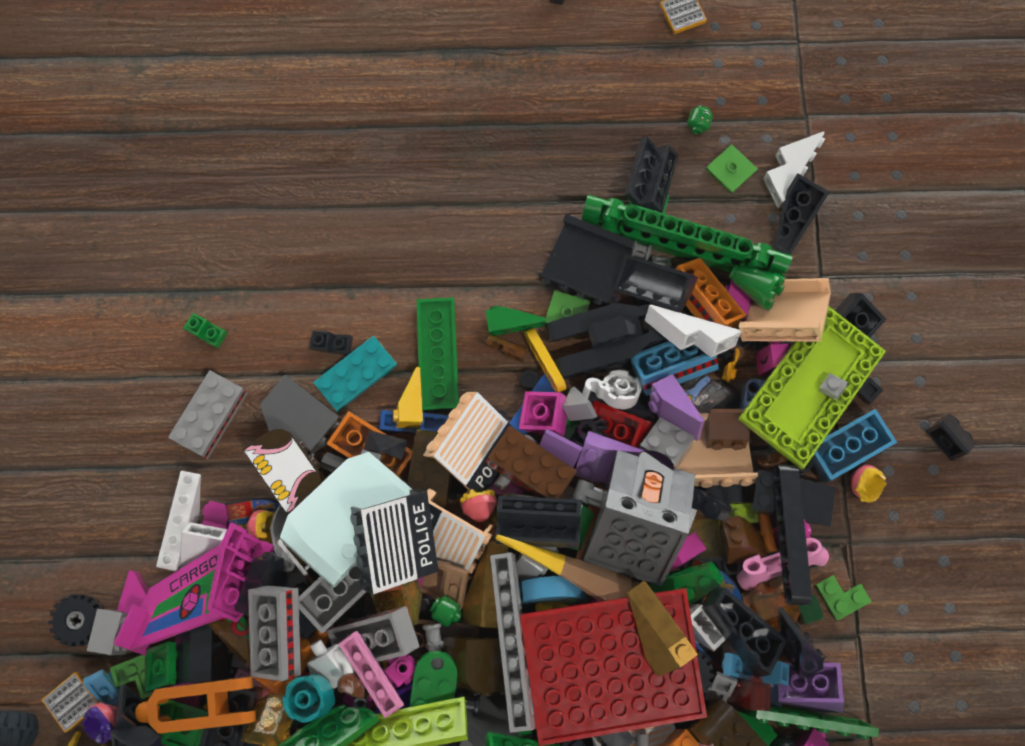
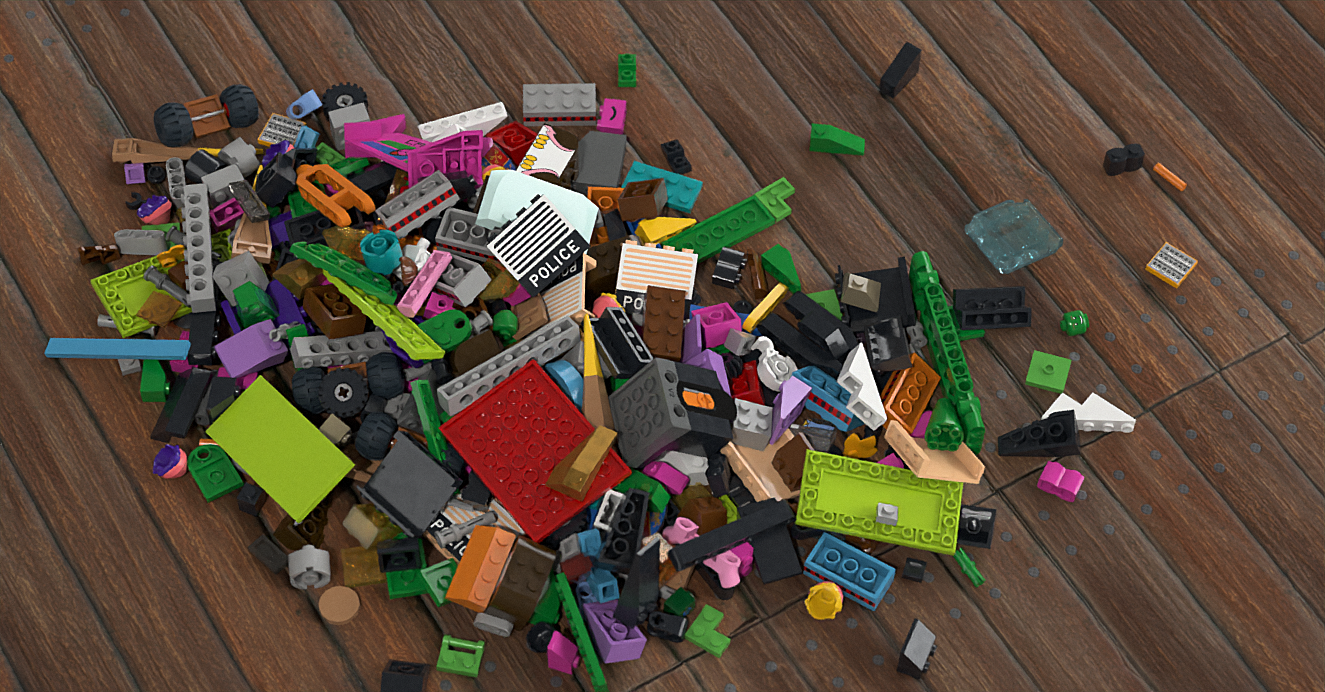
camera: 60 degrees right, 20 degrees down
none -> medium blue piece [286,89,323,120]
none -> red slope [485,121,537,167]
none -> dark pink brick [597,98,626,135]
none -> reddish brown brick [618,178,668,222]
none -> black piece [647,611,688,643]
none -> black brick [712,247,747,290]
none -> bright green plate [755,177,795,223]
none -> green slope [809,123,865,156]
none -> dark tan slope [841,272,881,312]
none -> black slope [879,42,922,99]
none -> green pin [952,548,986,588]
none -> clear light blue wedge [965,199,1064,274]
none -> dark pink brick [1037,461,1084,502]

